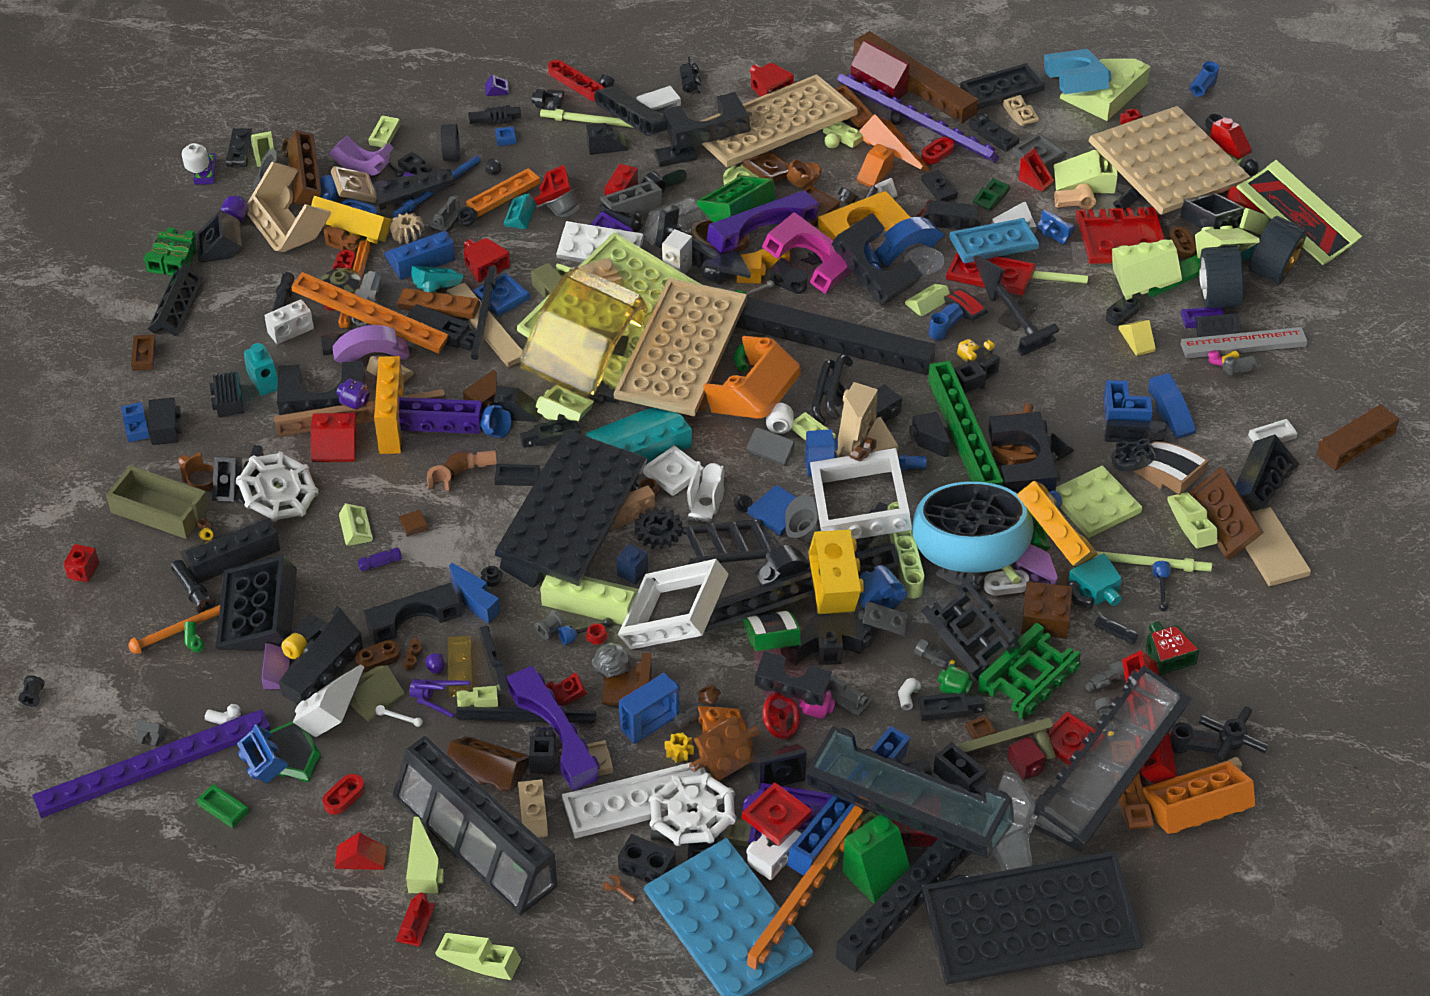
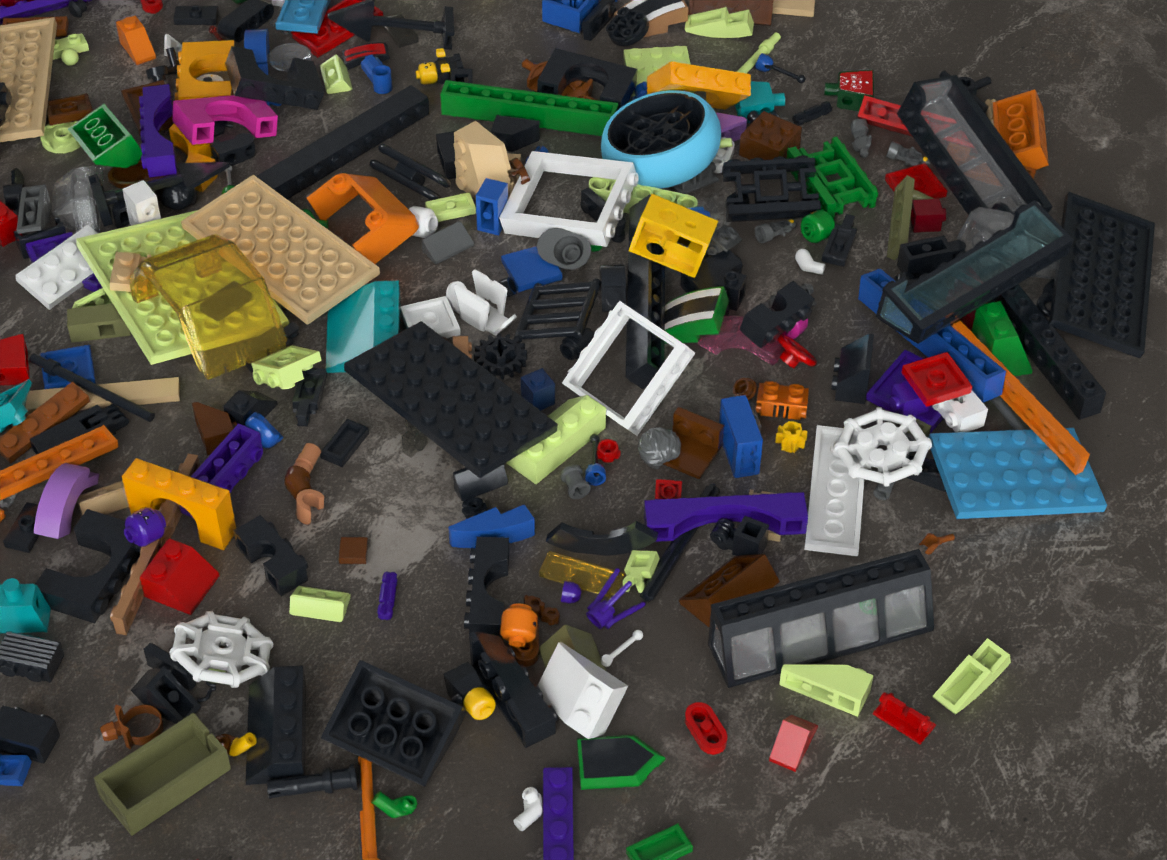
camera: 65 degrees left, 0 degrees up
blue window [237,724,288,783] -> none
medium lavender slope [262,643,290,689] -> none
tan brick [518,780,548,837] -> none
black brick [618,834,676,884] -> none
dark orange plate [689,716,760,781] -> none
dark orange hair [787,159,822,189] -> none
wedge [860,114,930,172] -> none
reddish brown tile [965,716,997,740] -> none
none -> black arch [233,515,308,597]
none -> orange head [500,603,538,647]

